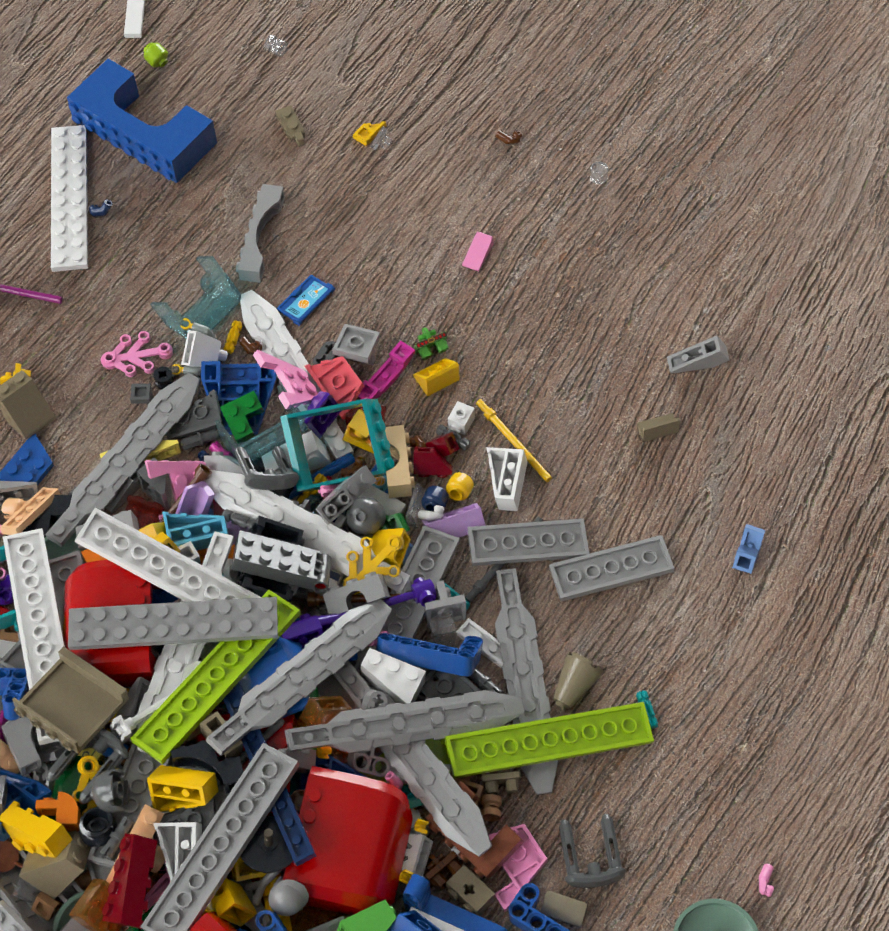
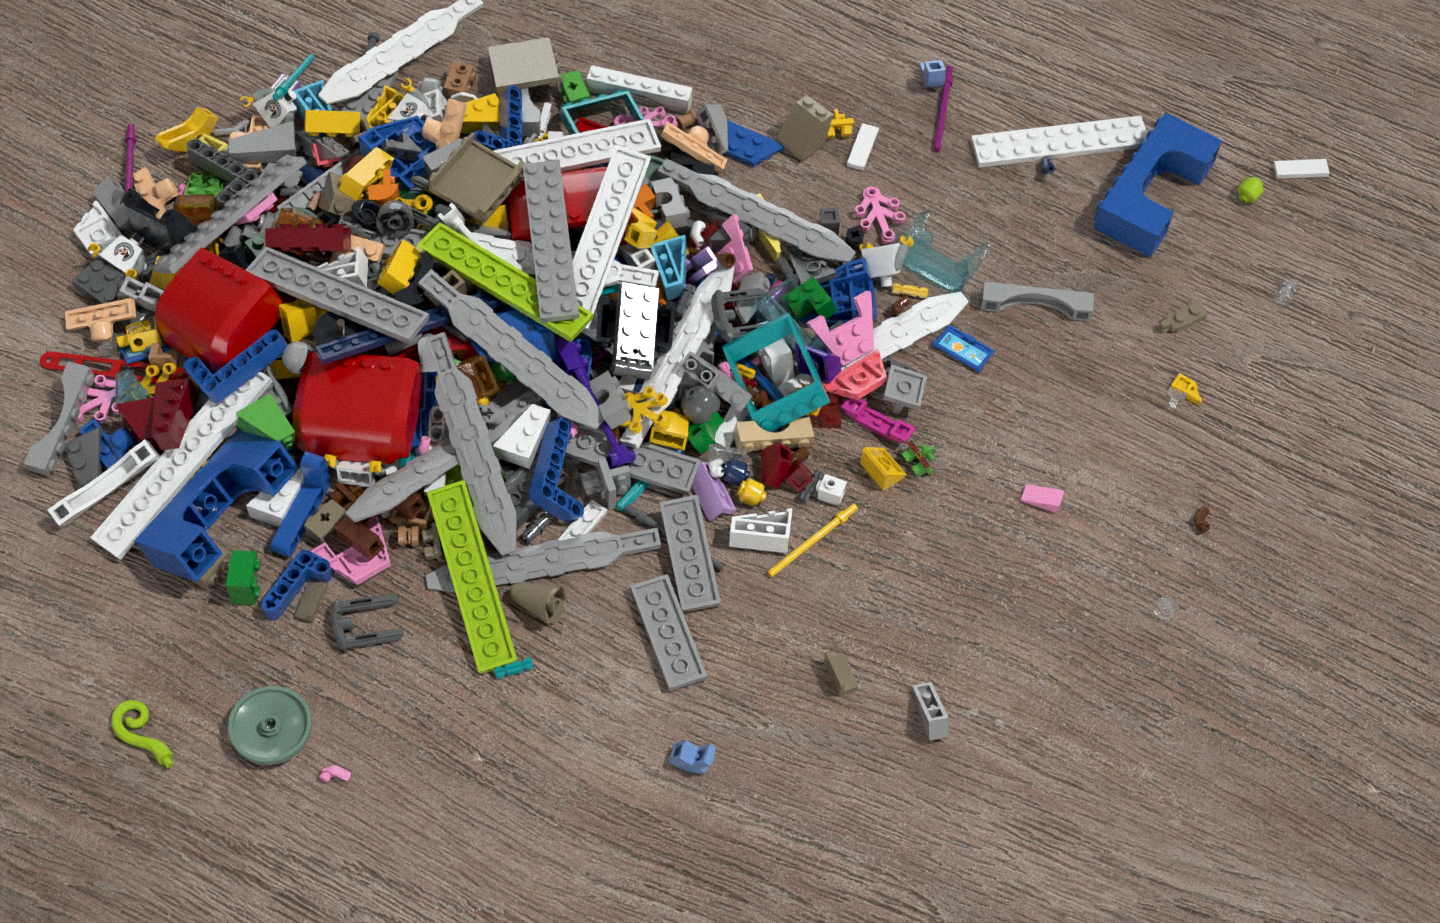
camera: 80 degrees right, 0 degrees up
none -> white arm [690,220,706,247]
none -> white tile [847,123,879,171]

